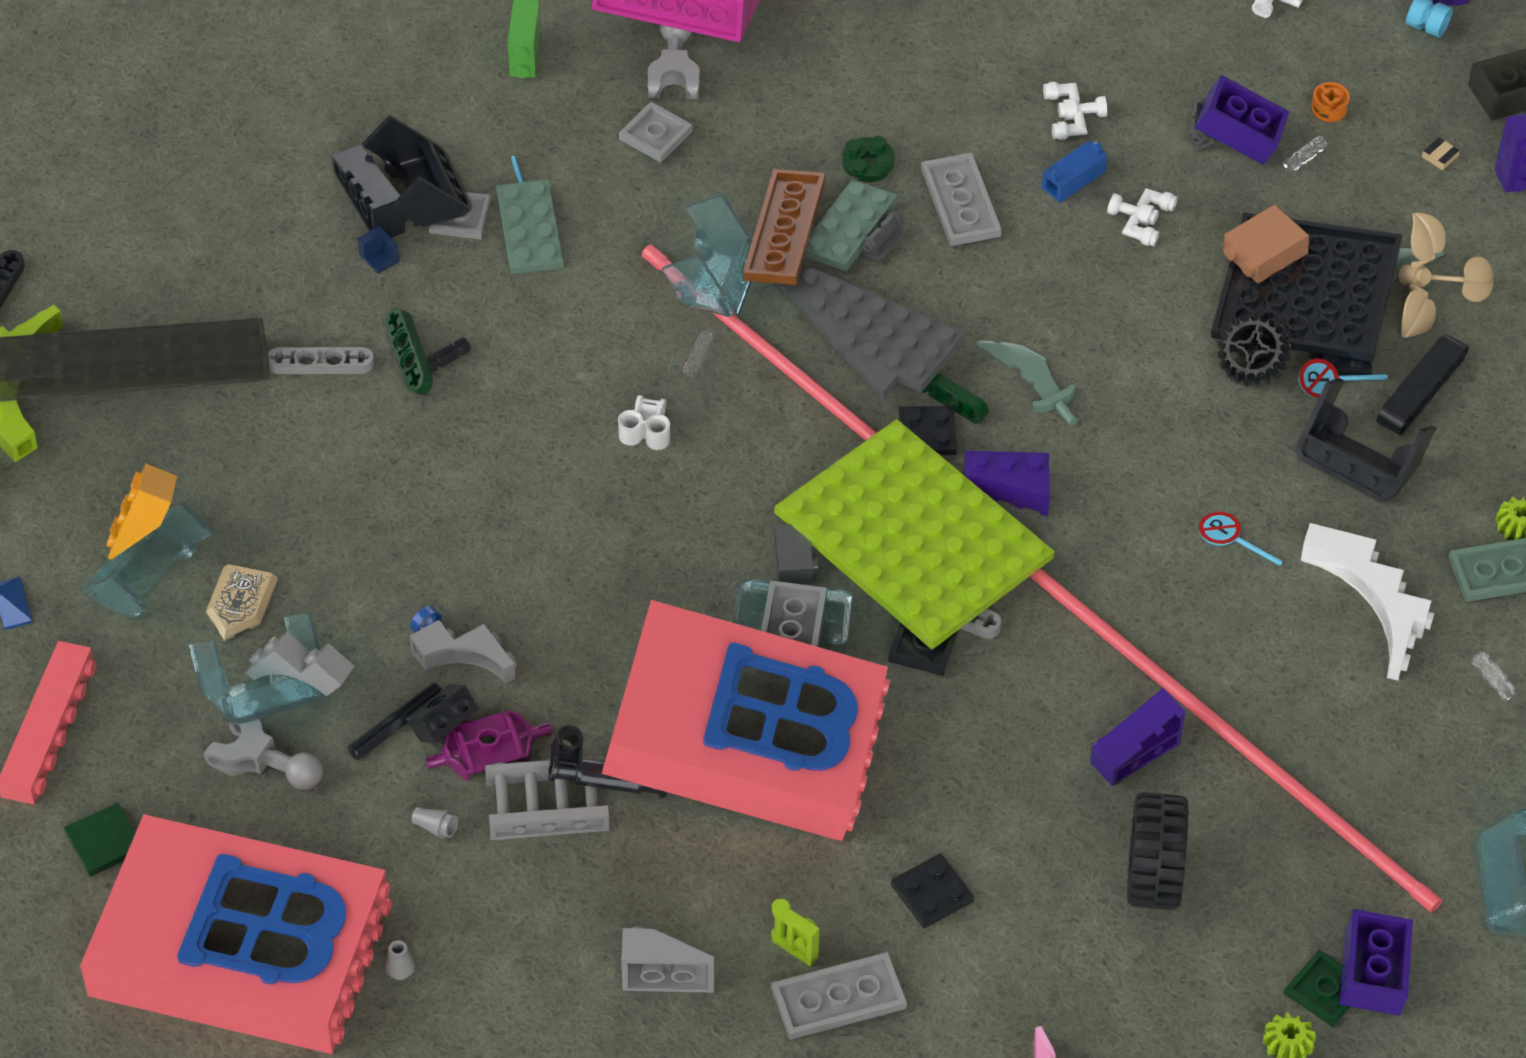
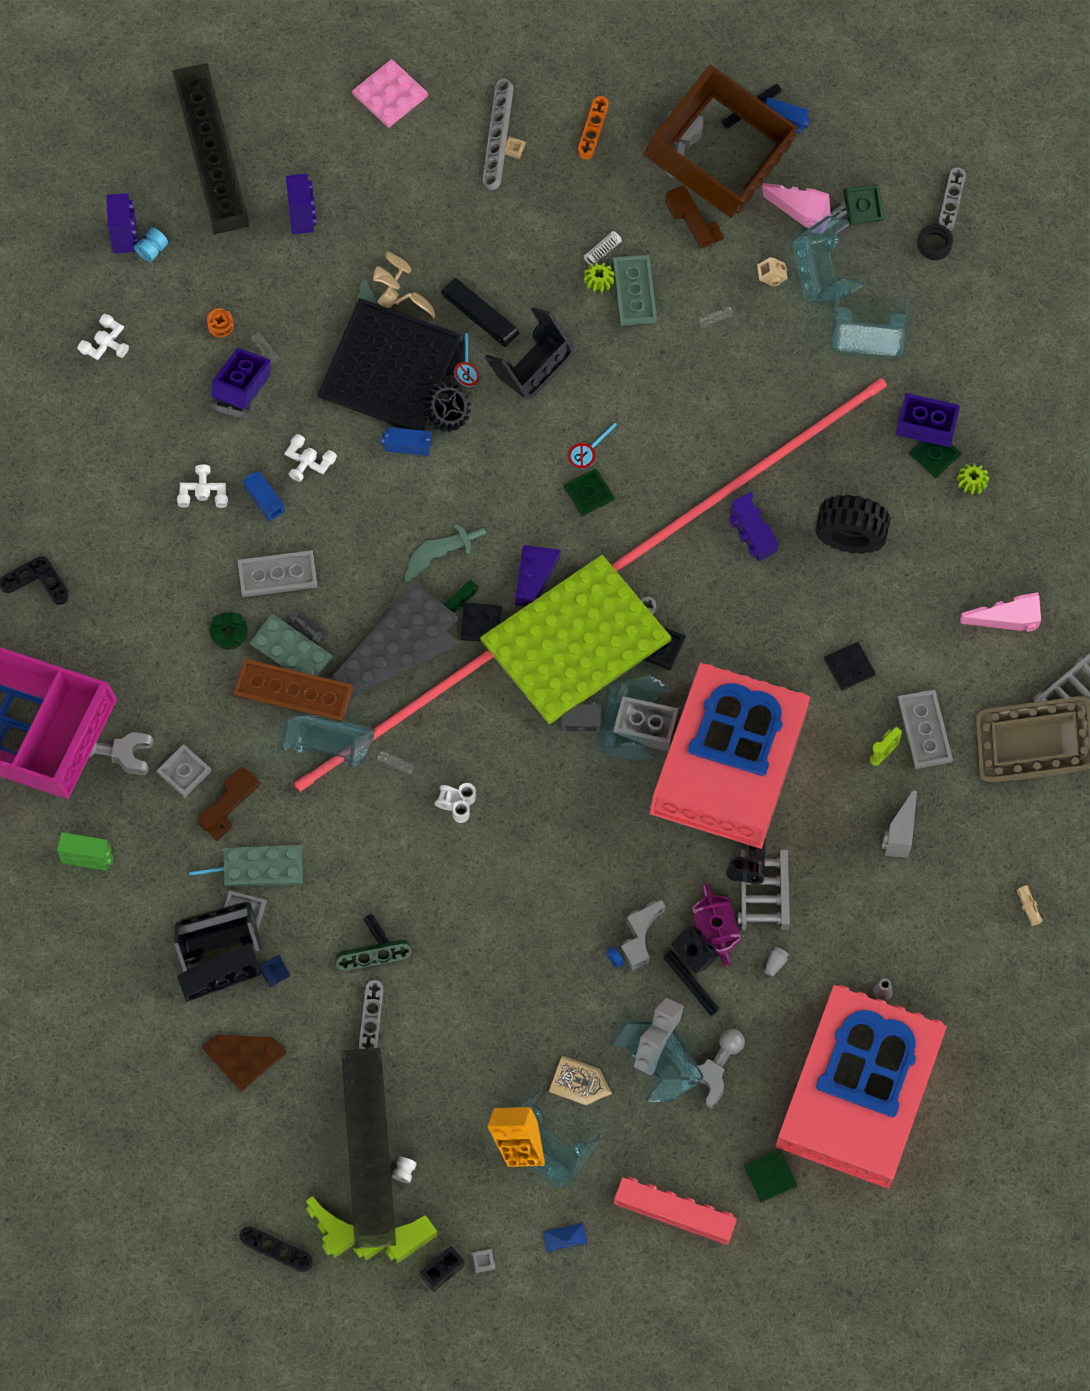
camera: 85 degrees left, 15 degrees up
nougat brick [1223,204,1309,283] -> none
white arch [1301,523,1434,680] -> none
tile [1422,137,1460,170] -> none
none -> reddish brown piece [197,767,259,841]
none -> reddish brown plate [202,1035,287,1092]
none -> blue brick [381,427,431,456]
none -> white wheel [391,1157,417,1183]
none -> dark green tile [563,468,615,517]

